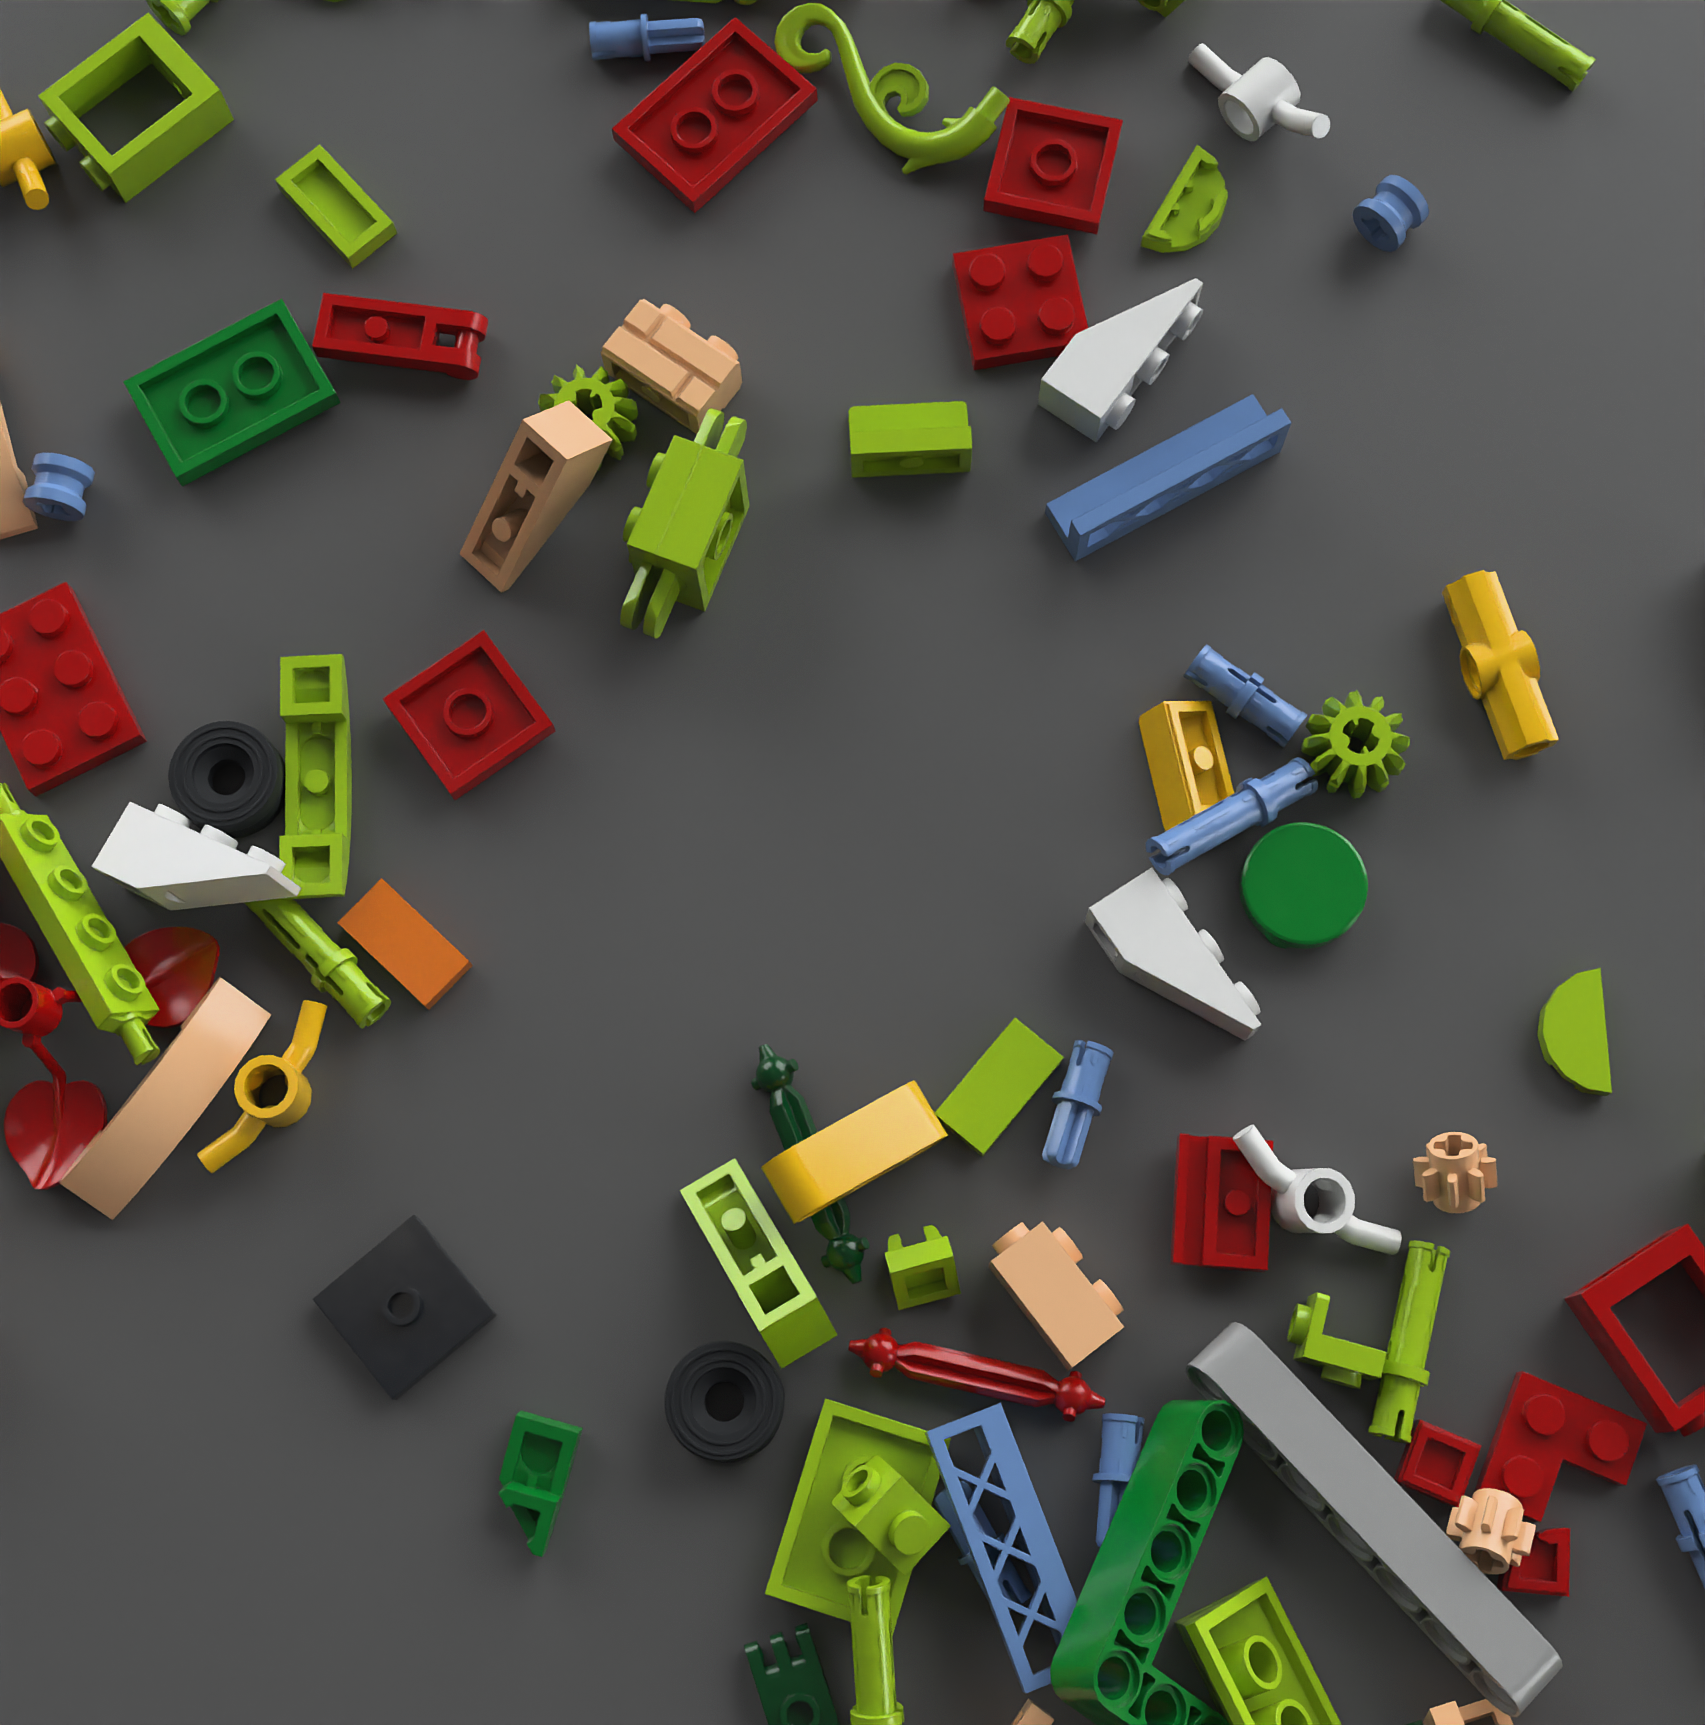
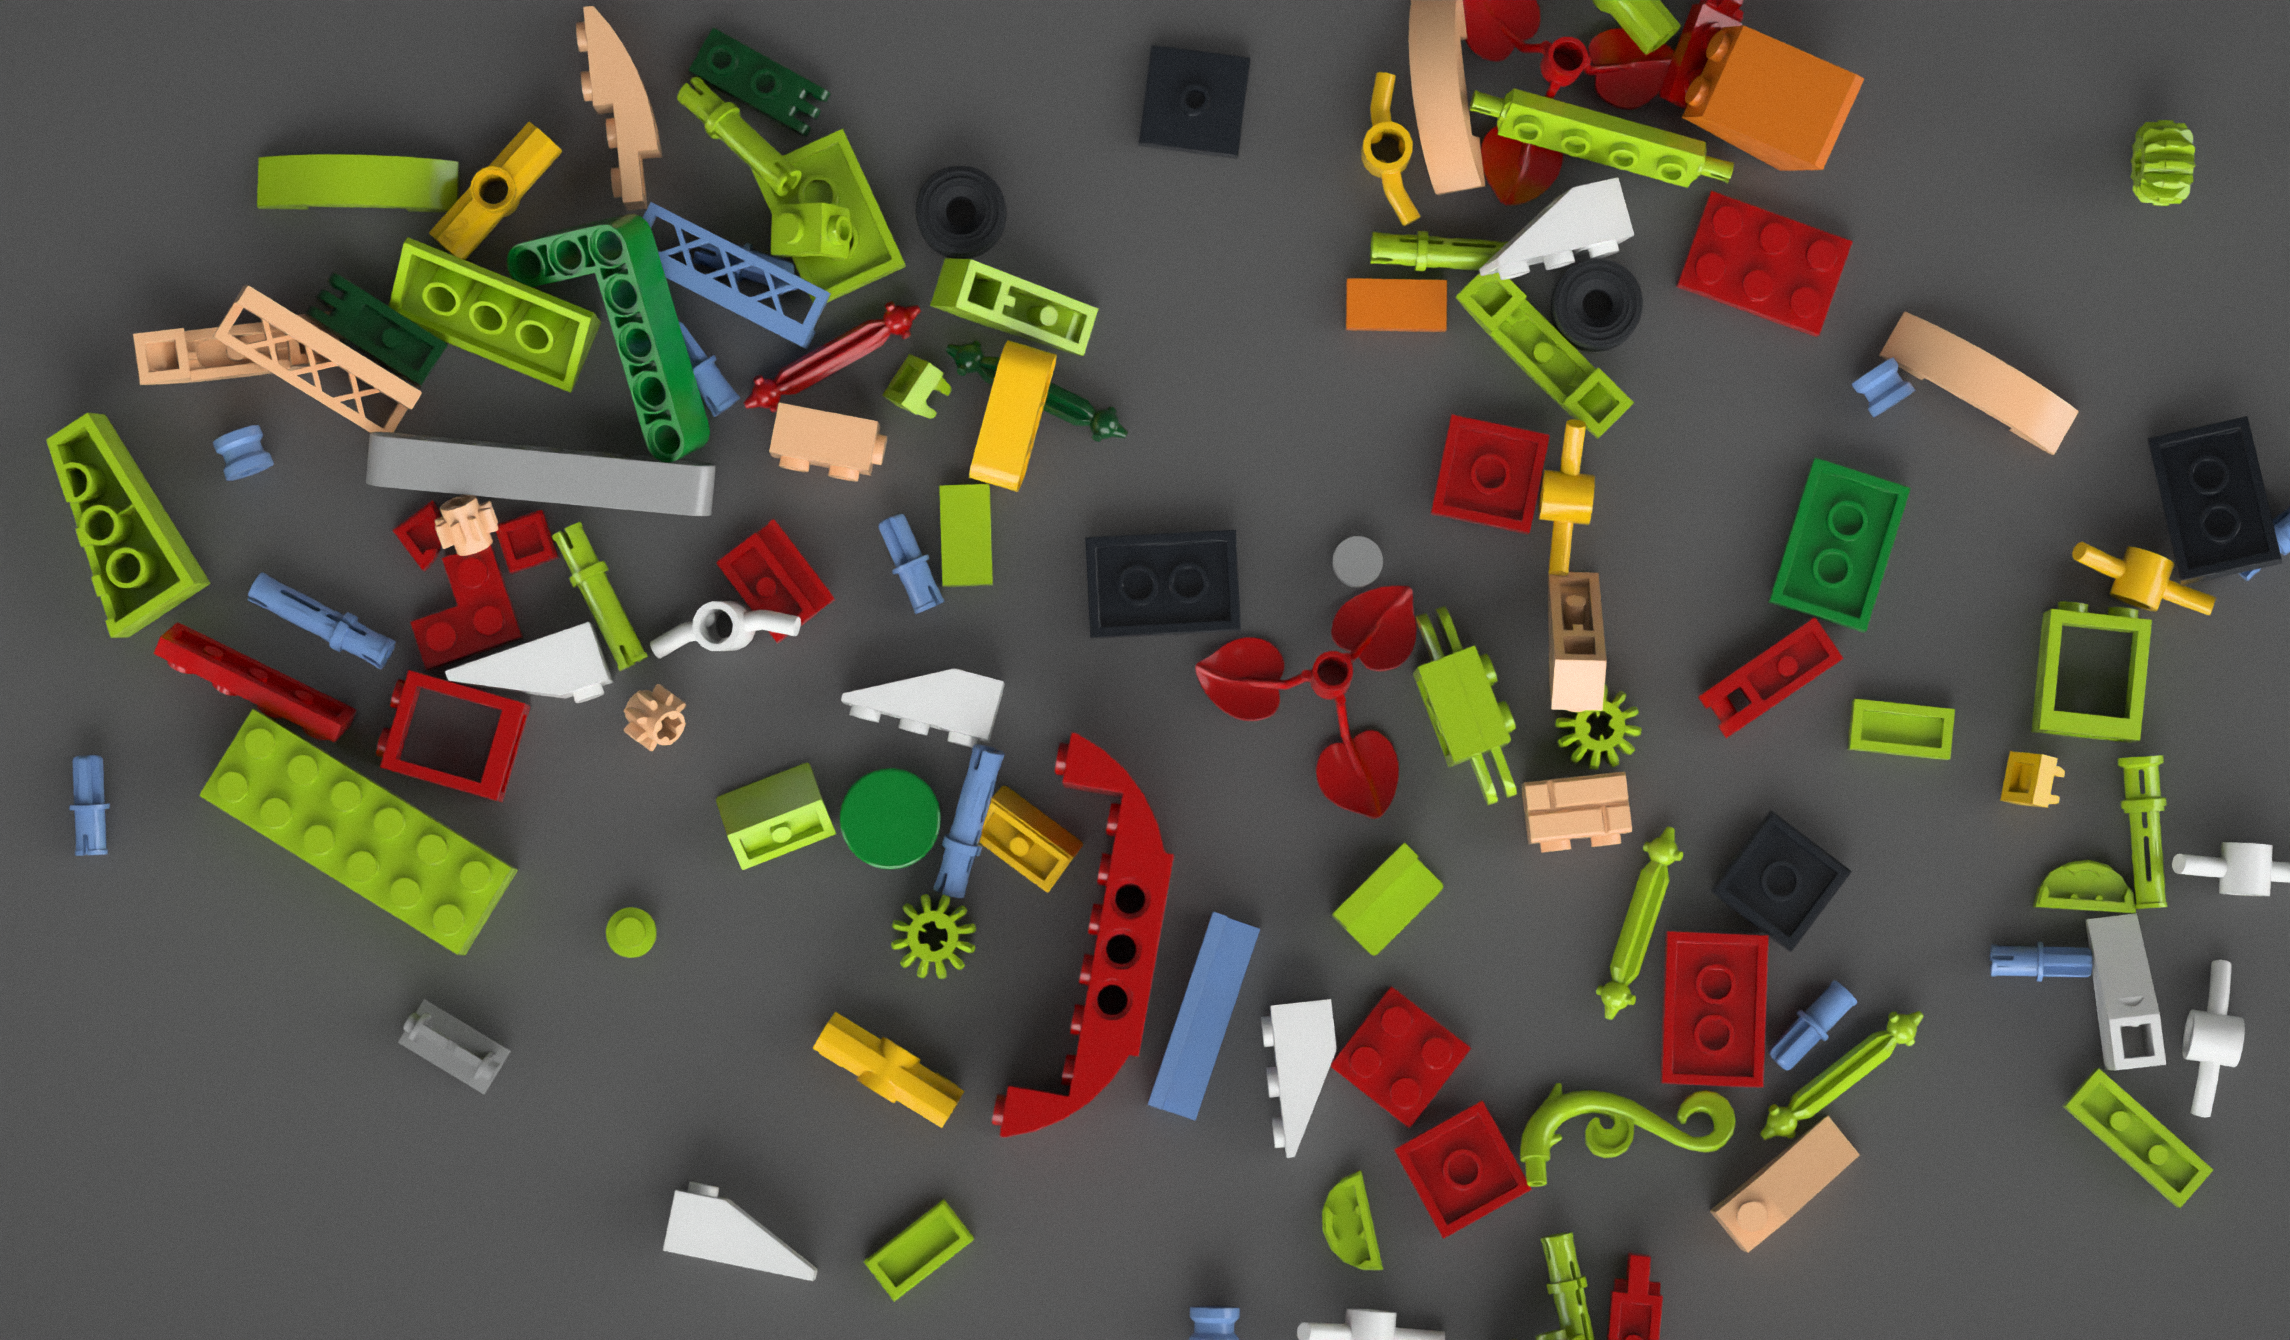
camera: 135 degrees right, 10 degrees up
green slope [498,1410,583,1557] -> none
medium blue pin [1183,644,1307,748] -> none
lime bracket [1287,1292,1387,1389] -> none
lime tile [1537,968,1612,1096] -> none
none -> white slope [445,622,613,703]
none -> lime plate [606,907,657,958]
none -> lime panel [716,763,836,870]
none -> lime tile [863,1199,975,1302]
none -> red slope [992,732,1174,1138]
none -> black plate [1085,530,1241,639]
none -> red plant [1195,586,1417,819]
none -> light grey tile [1332,536,1383,588]
none -> yellow piece [1538,419,1595,576]
none -> lime wheel [1596,826,1683,1020]
none -> black plate [1709,810,1852,952]
none -> yellow tile [2000,751,2065,808]

